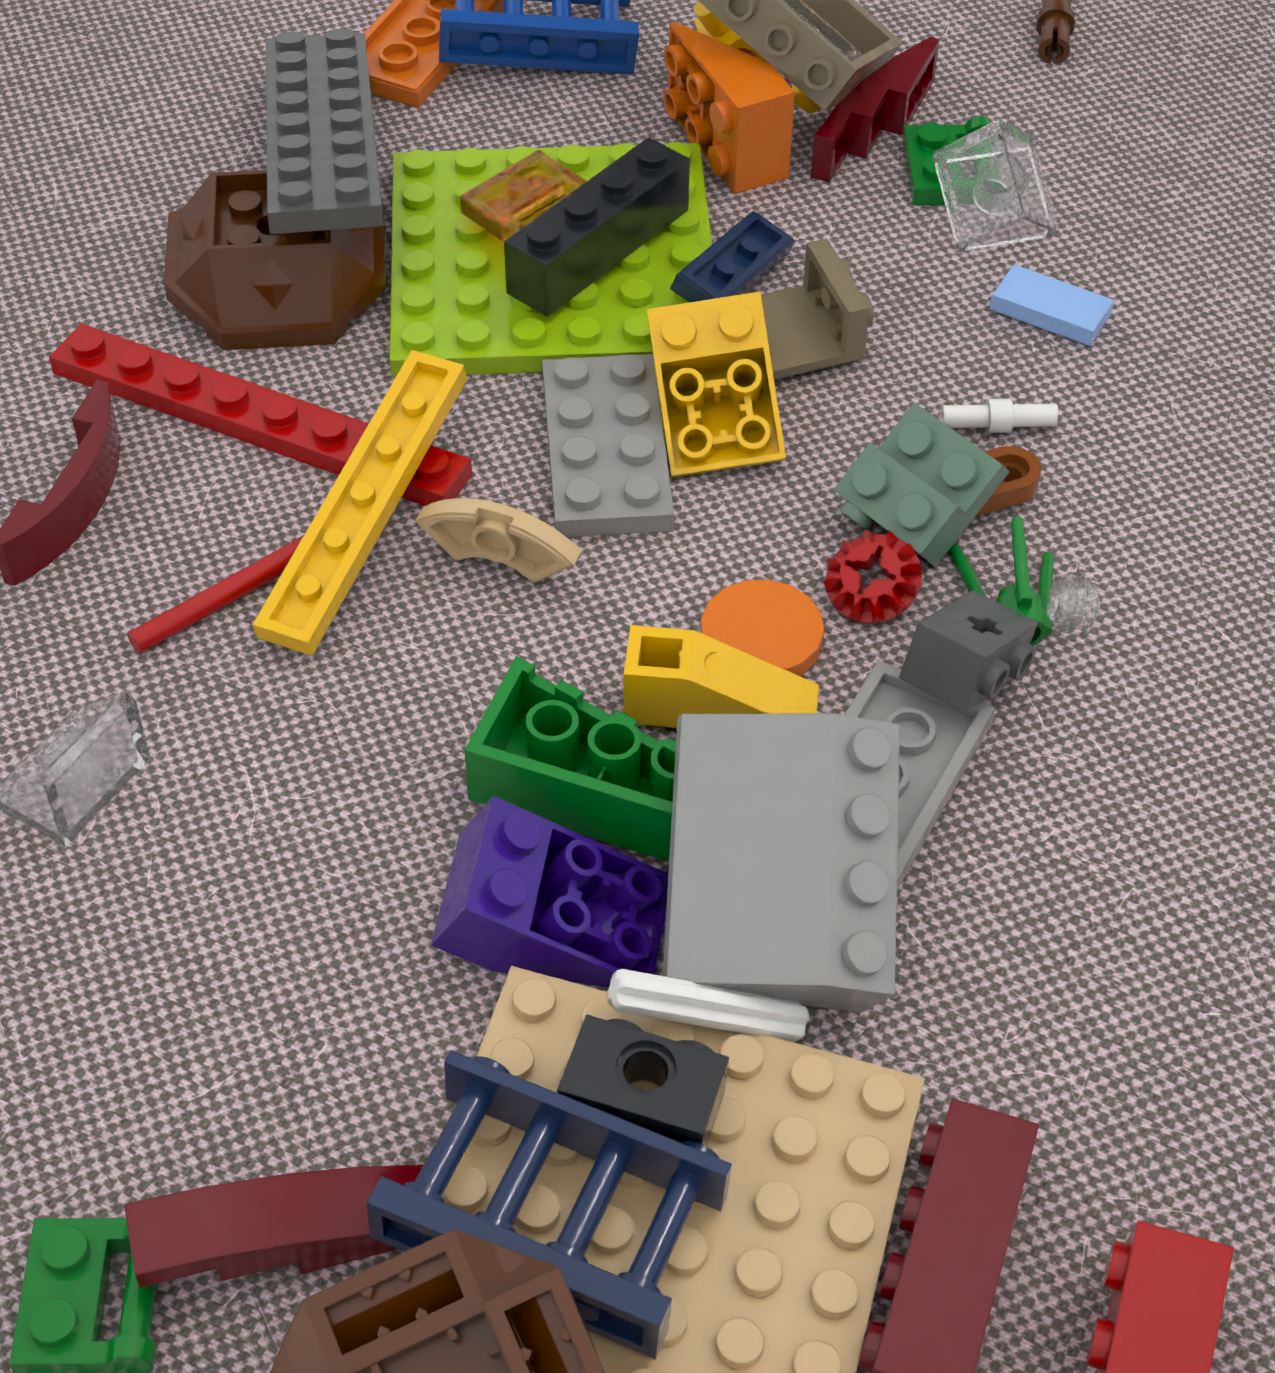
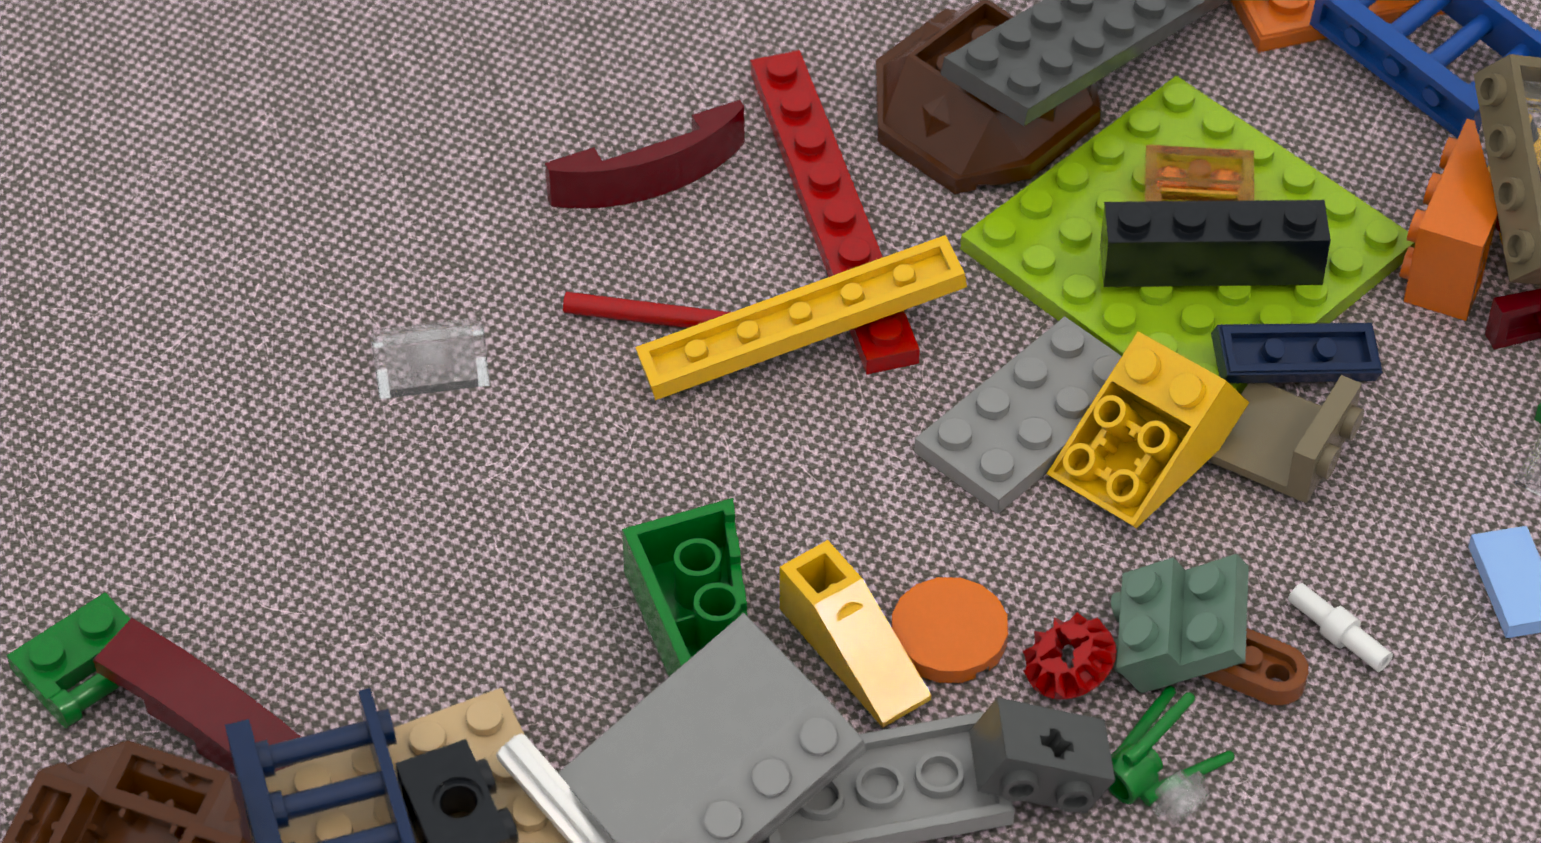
camera: 50 degrees right, 0 degrees up
tan tile [415,498,582,583] -> none
dark purple slope [431,796,668,987] -> none

